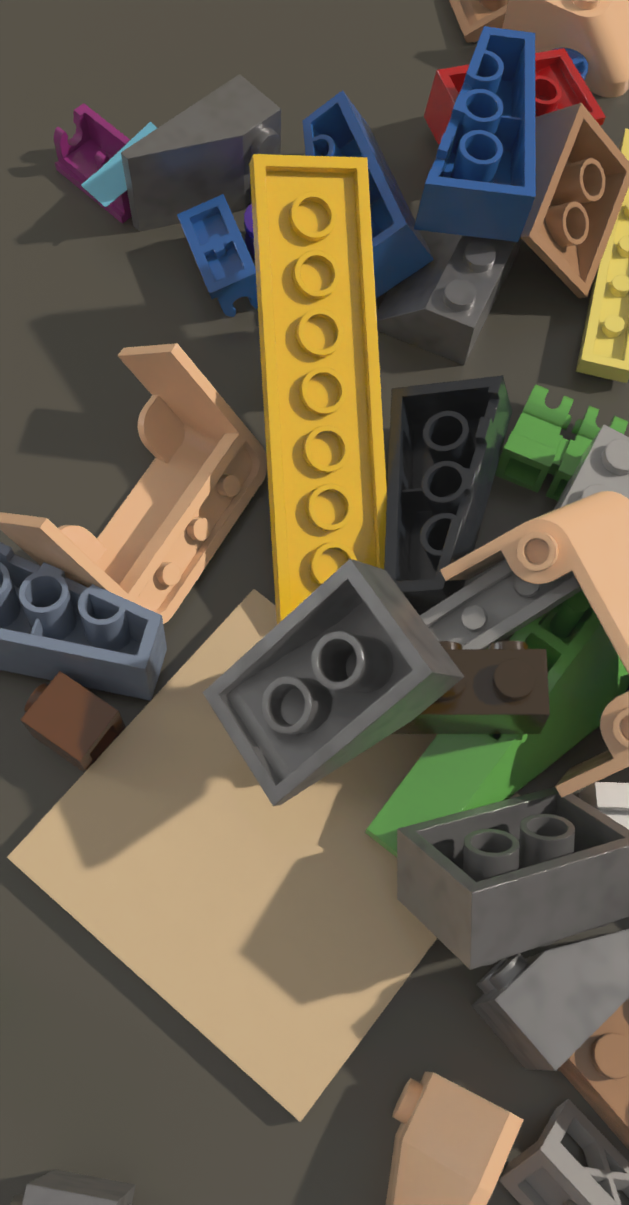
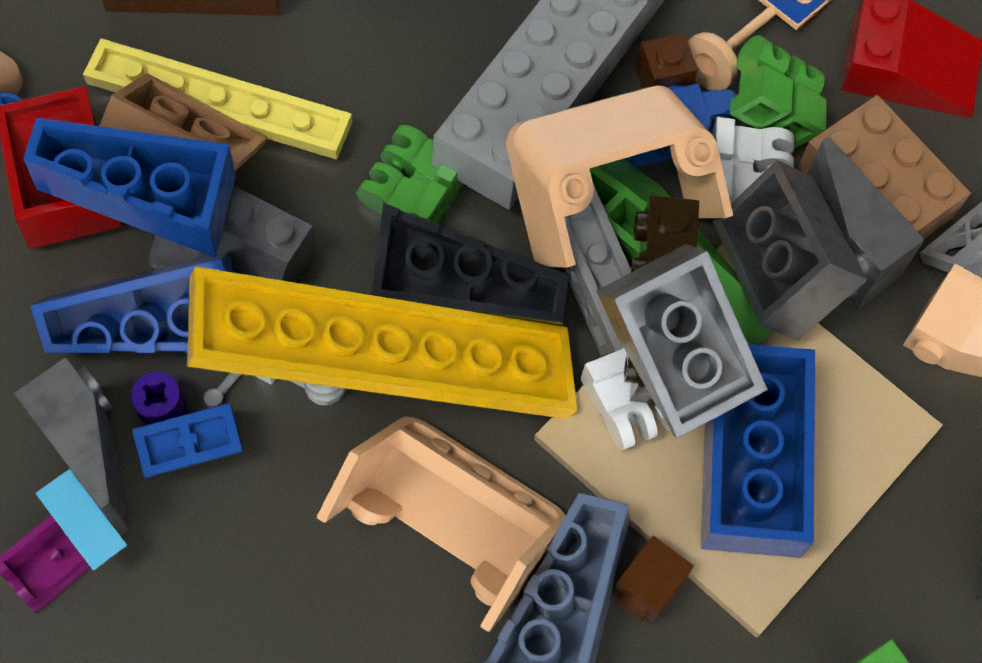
camera: 85 degrees left, 0 degrees up
none -> blue brick [701,344,815,558]

